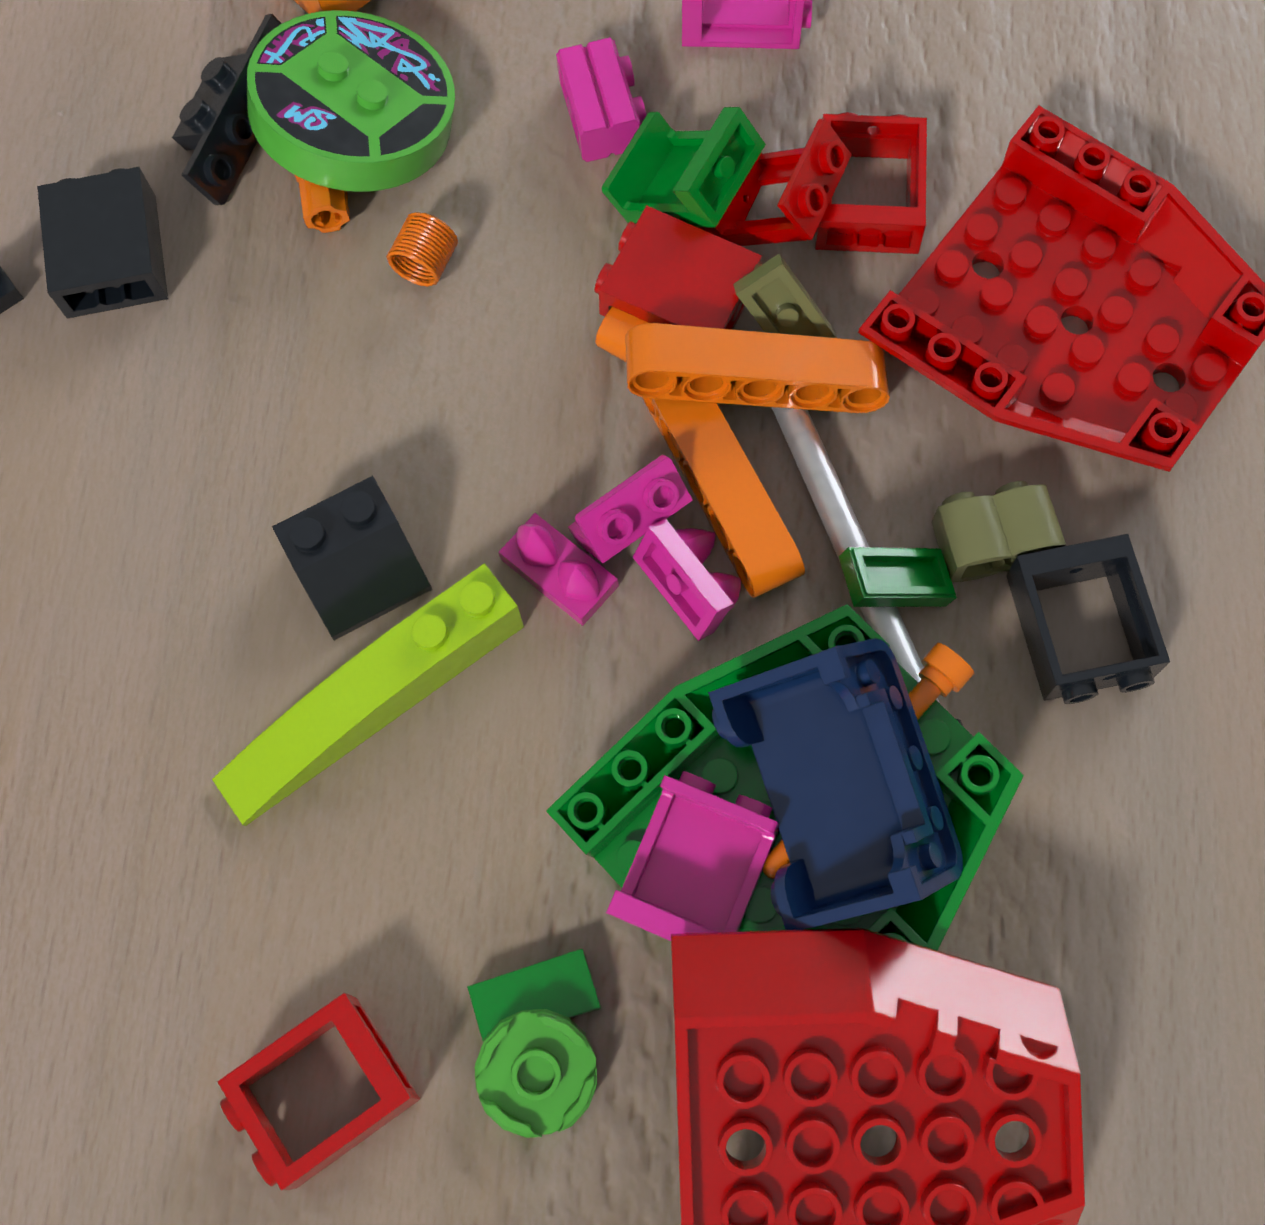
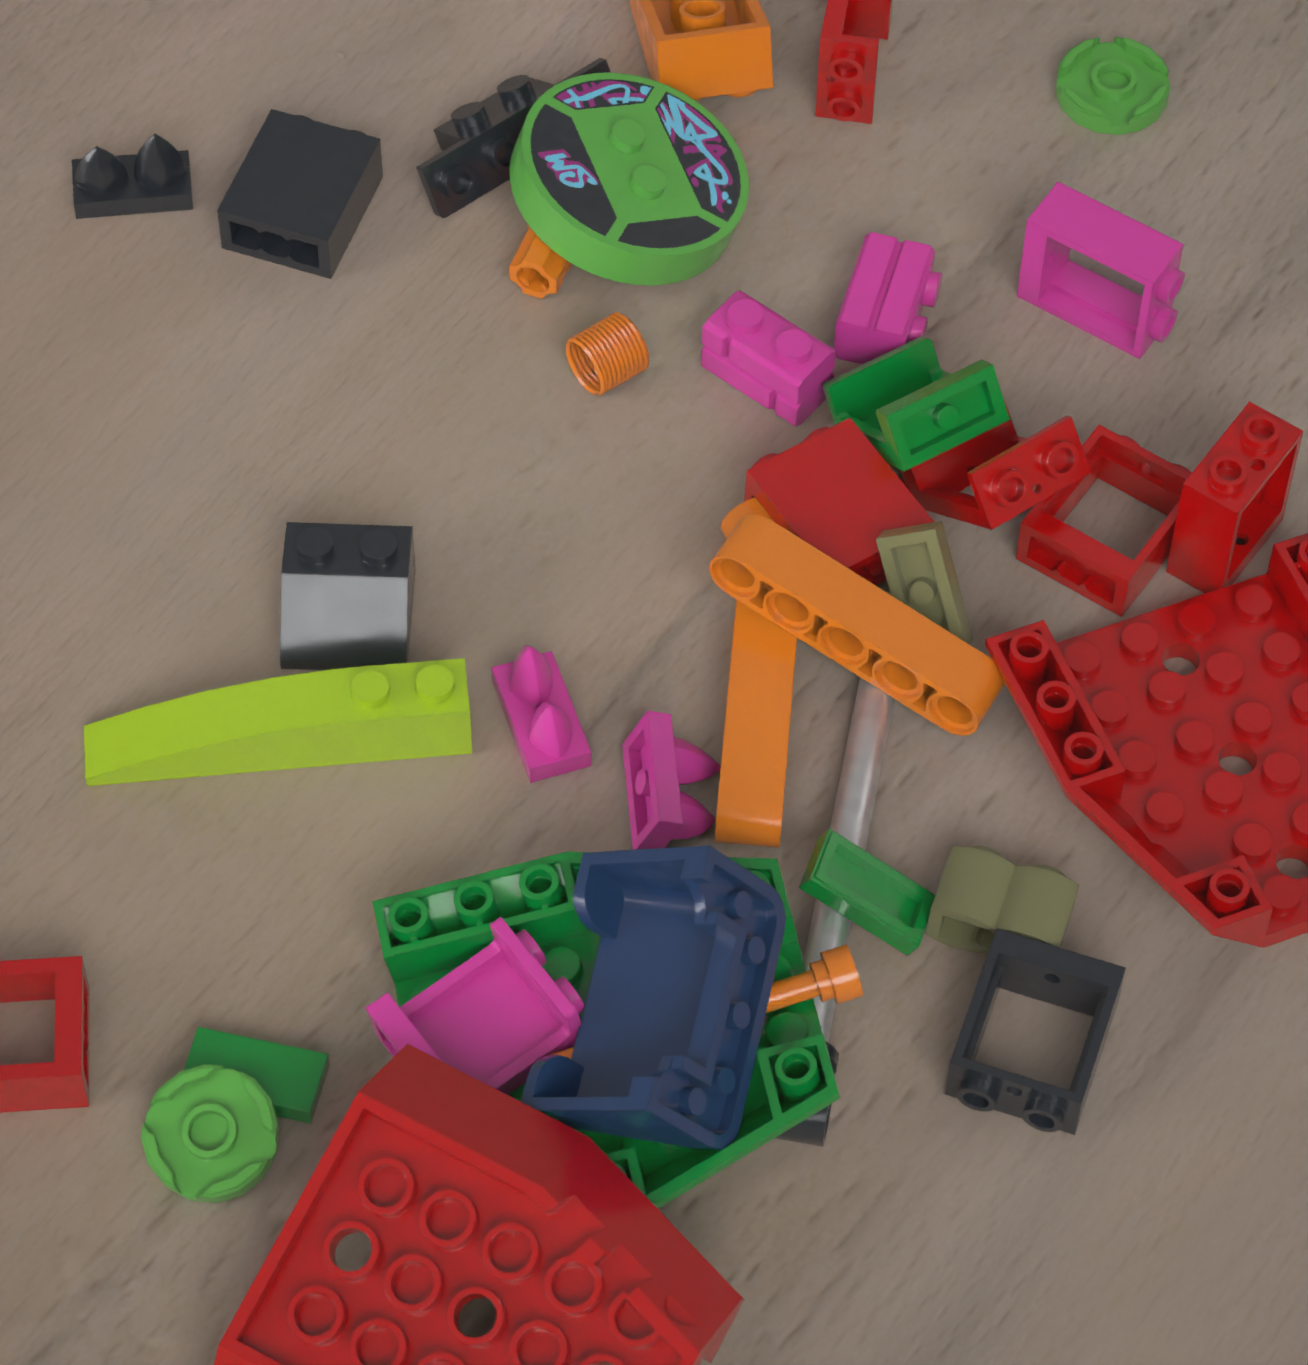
camera: 25 degrees right, 15 degrees down
dark pink bracket [568,455,693,563] -> none
none -> dark pink brick [701,290,836,427]
none -> red window [1166,401,1304,594]

